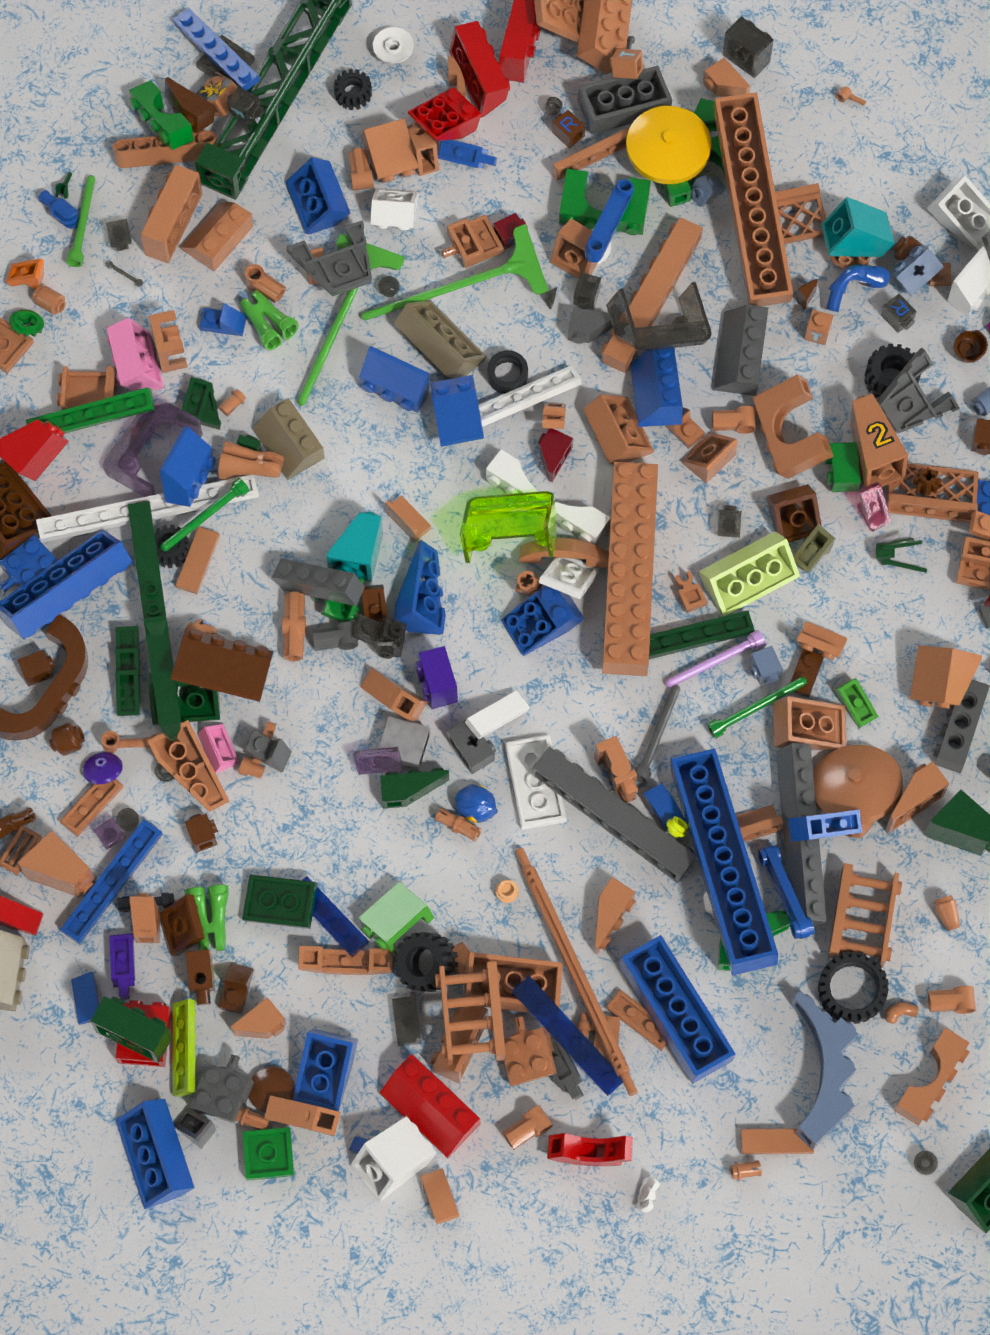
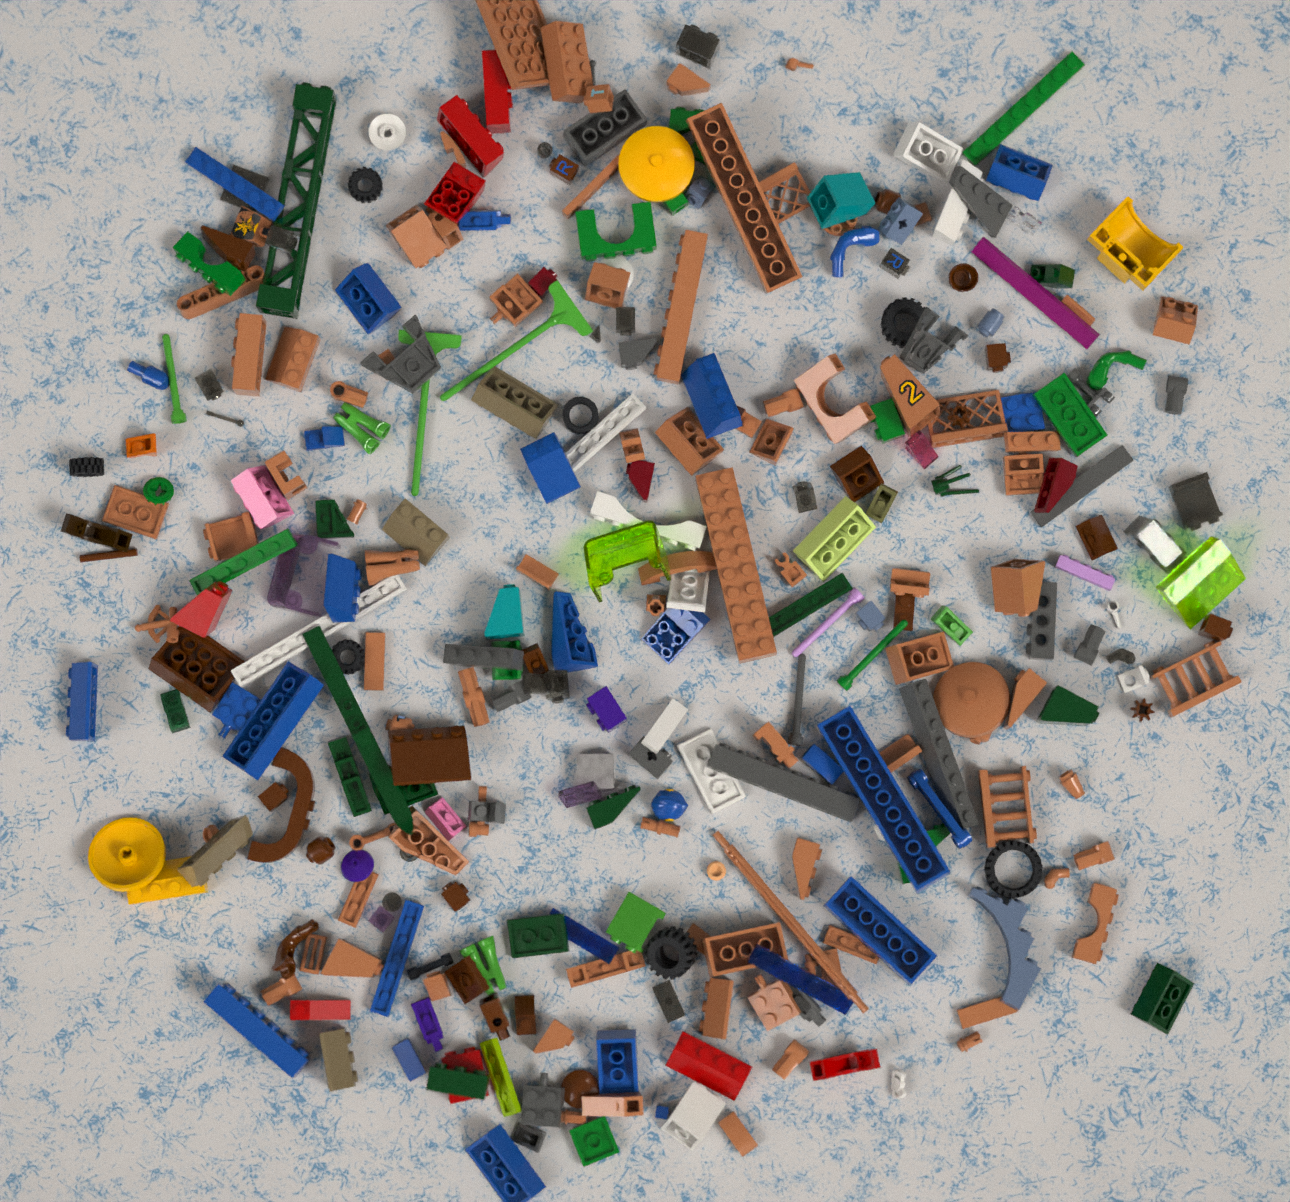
camera: 15 degrees left, 15 degrees up
nougat brick [33,286,66,315] -> none
dark green hand [55,172,72,199] -> none
green piece [161,477,250,551] -> none
dark green plate [237,435,262,451] -> none
nougat piece [349,148,374,191] -> none
blue slope [359,346,430,413] -> none
nougat slope [360,668,428,721] -> none
white slope [371,189,418,230] -> none
clear smoke plate [378,276,400,297] -> none
nougat fence [435,961,506,1065] -> none
blue piece [584,179,634,263] -> none
clear smoke windscreen [606,282,712,351] -> none
neon yellow plate [666,816,689,838] -> none
dark grey slope [713,305,769,396] -> none
blue slope [788,810,863,842] -> none
reddish brown slope [796,279,818,310] -> none
nougat brick [804,310,834,345] -> none
clear smoke plate [914,1151,938,1175] -> none

